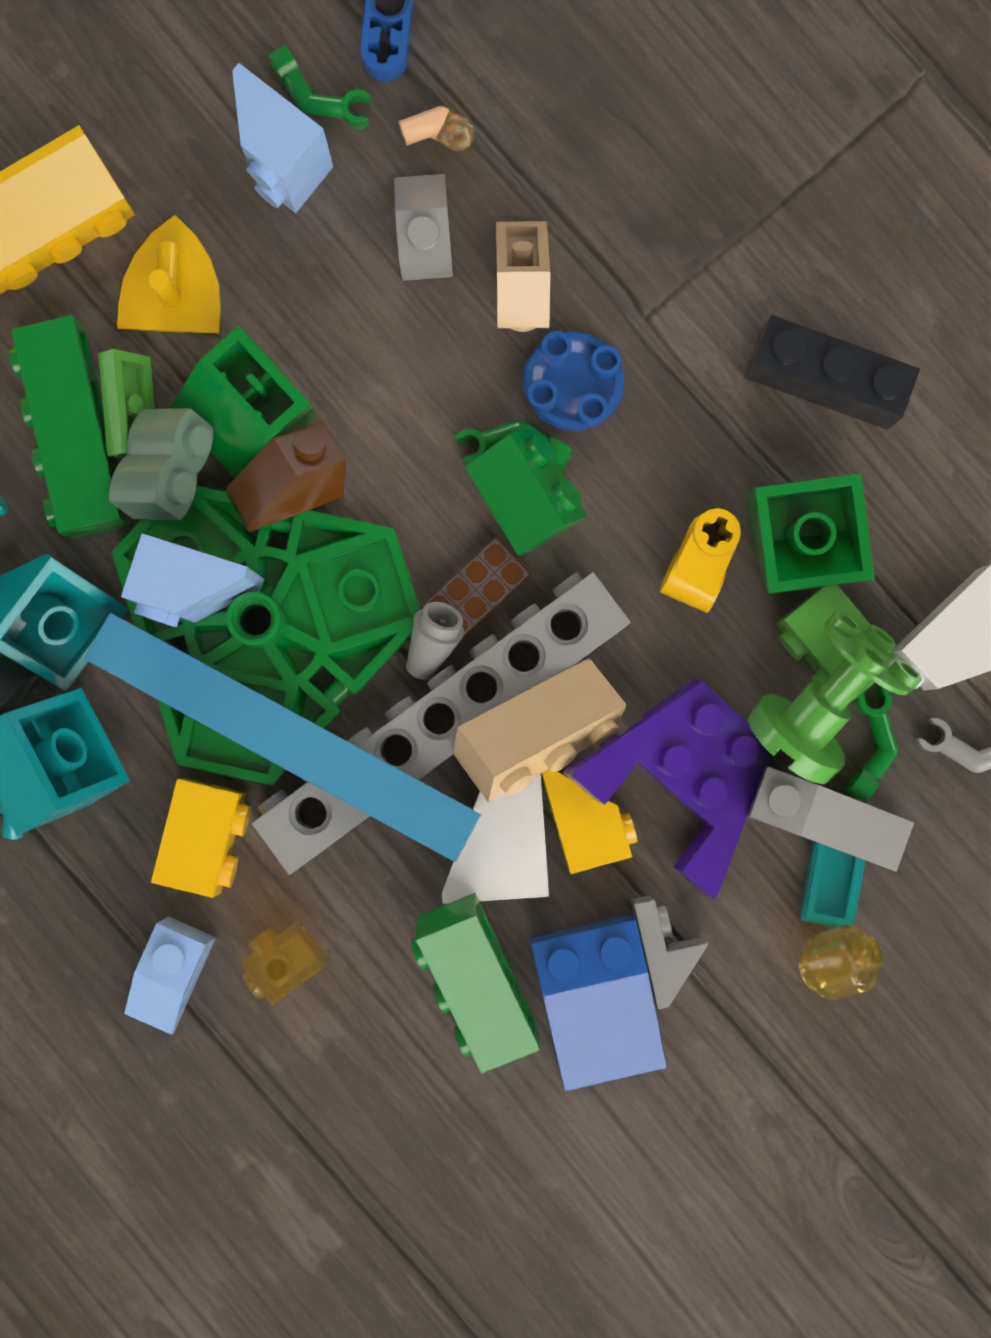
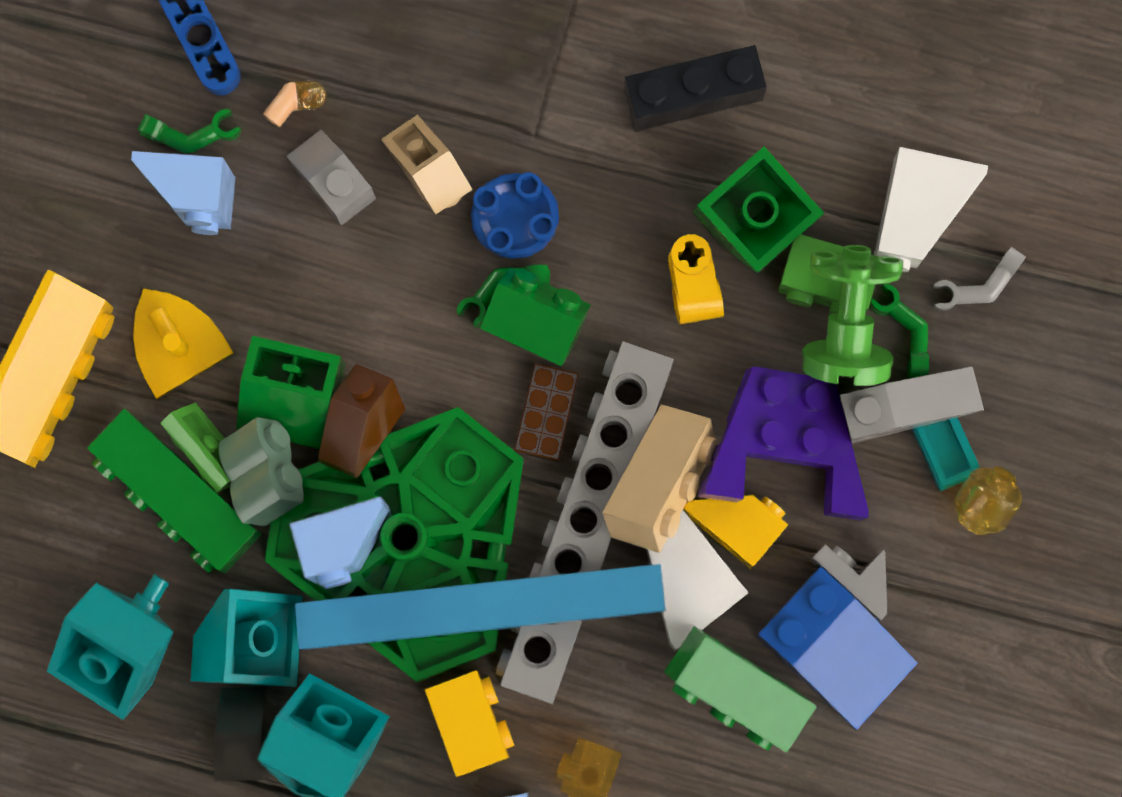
camera: 25 degrees left, 5 degrees down
light grey cone [406,602,464,680] -> none

